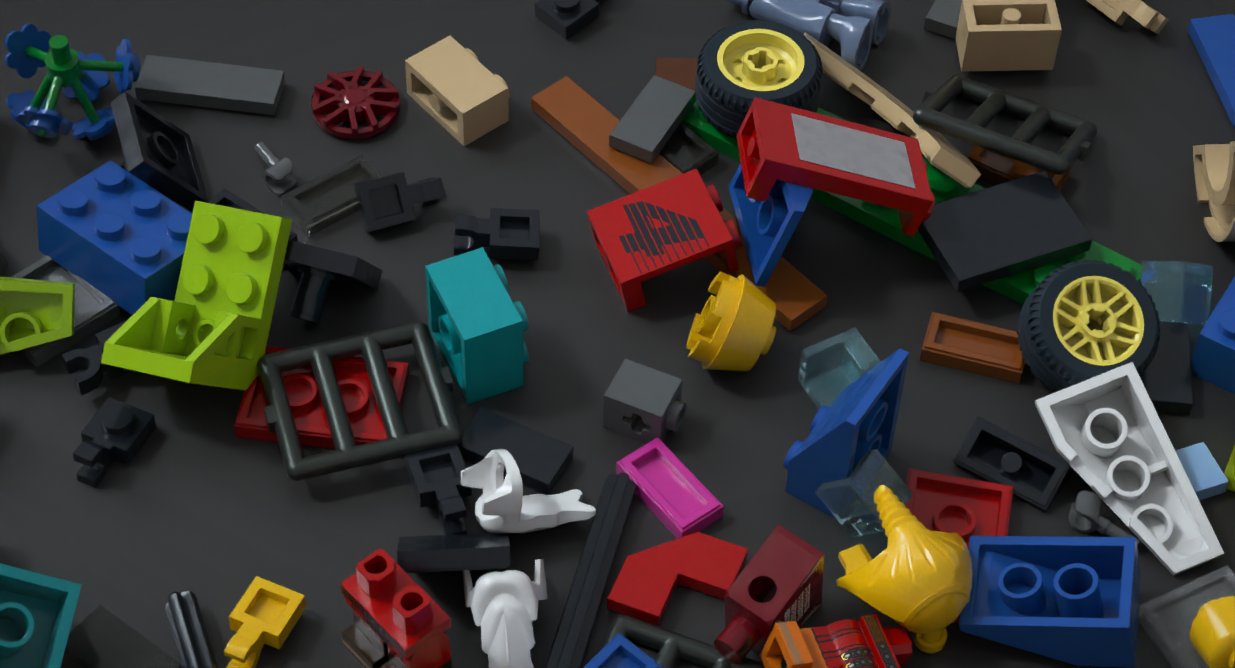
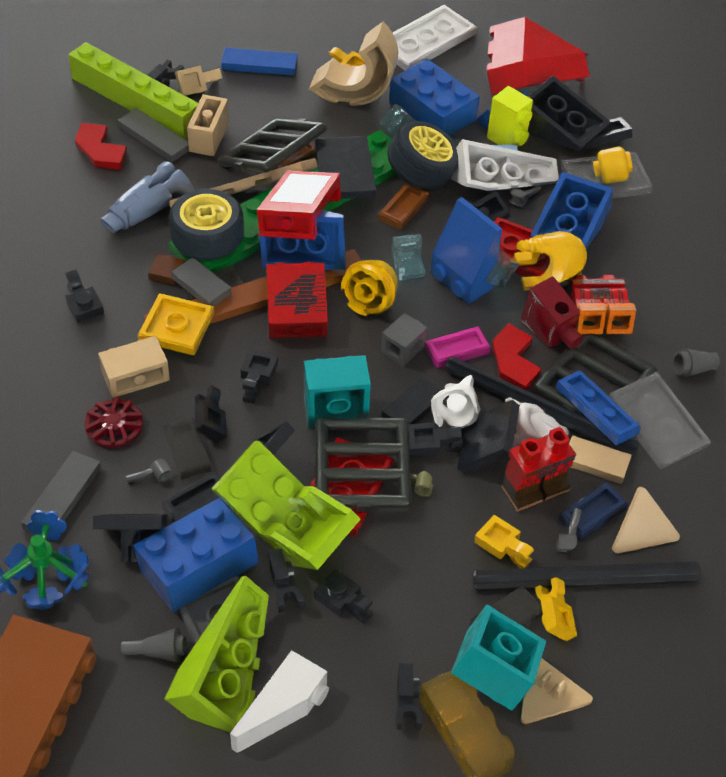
camera: 75 degrees left, 0 degrees up
none -> yellow tile [138,293,214,355]
none -> olive hand [394,468,433,497]

